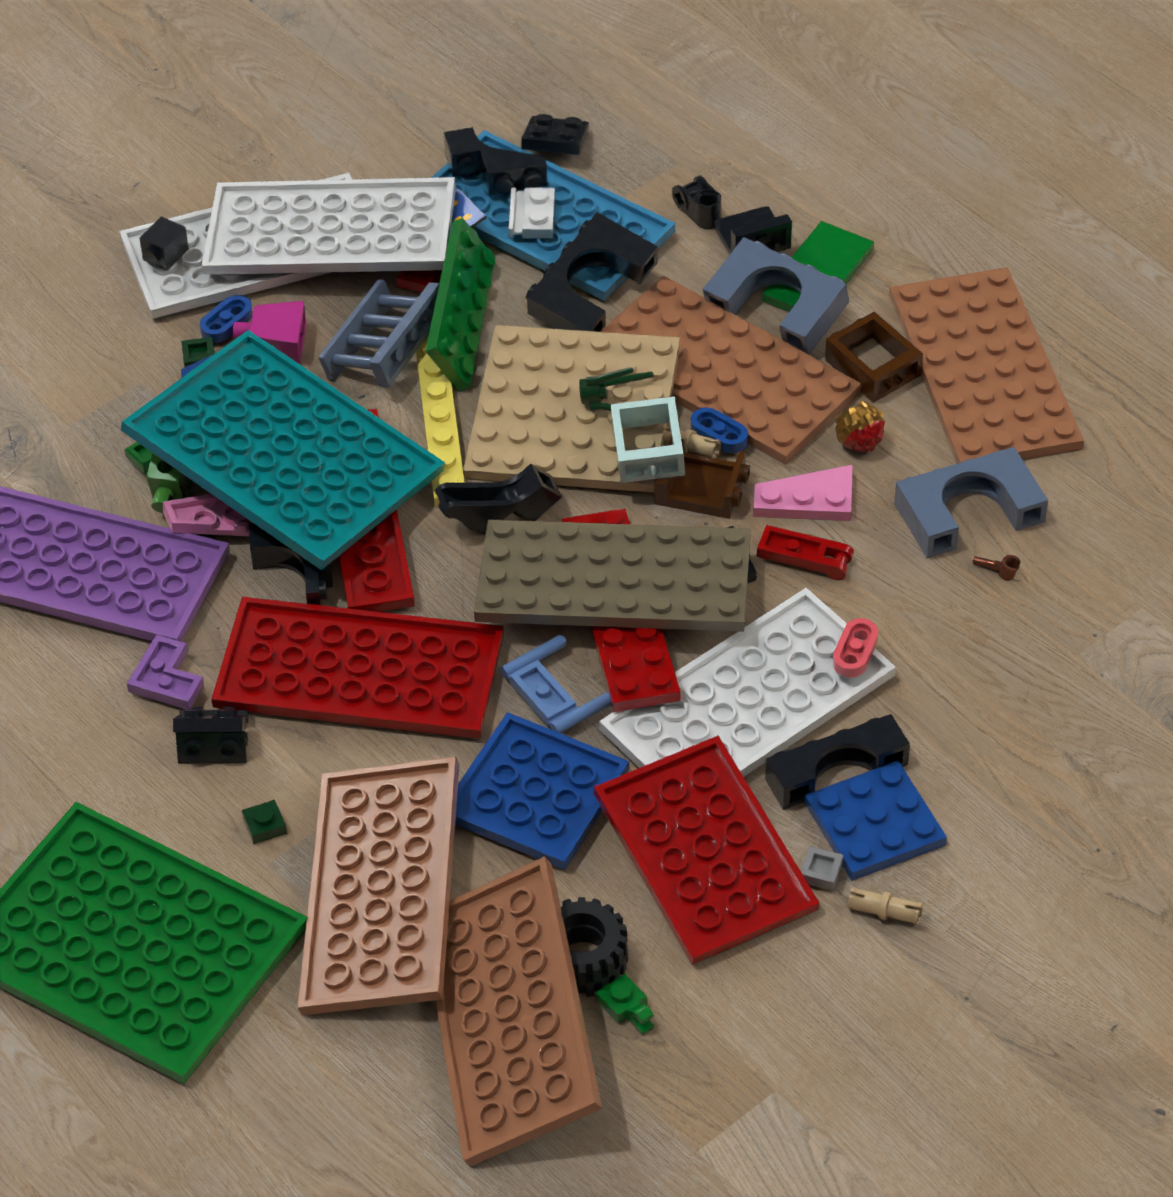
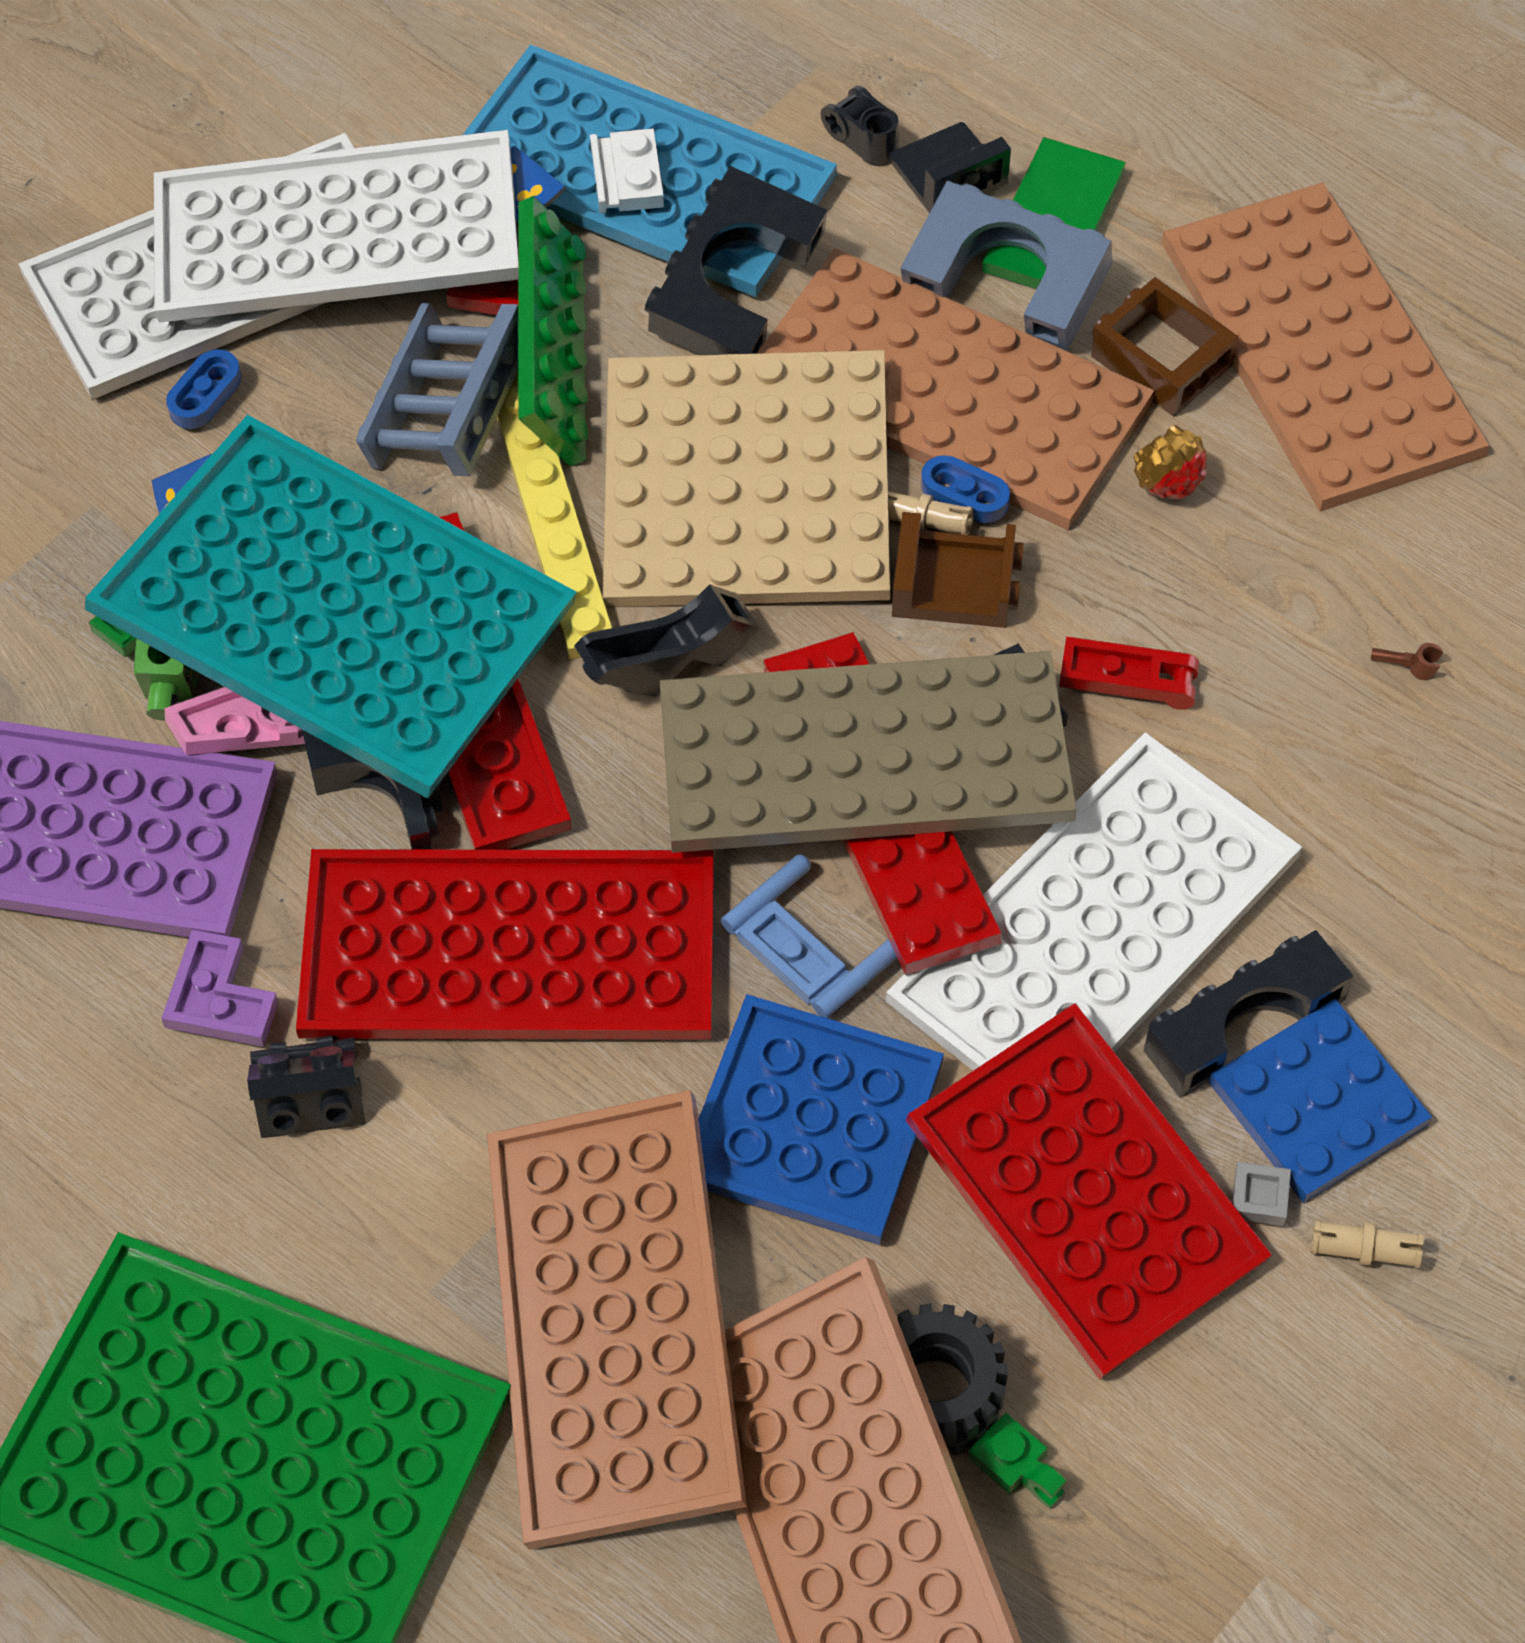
camera: 10 degrees left, 10 degrees up
black brick [139,216,189,271] -> none
dark green plate [181,337,214,367] -> none
dark pink torso [233,301,307,364] -> none
dark green plate [242,799,287,844] -> none
black arch [444,127,547,196] -> none
black plate [521,114,589,155] -> none
dark green plant [579,367,654,411] -> none
light aqua window [611,396,685,483] -> none
bright pink wing [753,465,853,521] -> none
coral plate [833,618,878,678] -> none
sand blue arch [894,447,1048,558] -> none

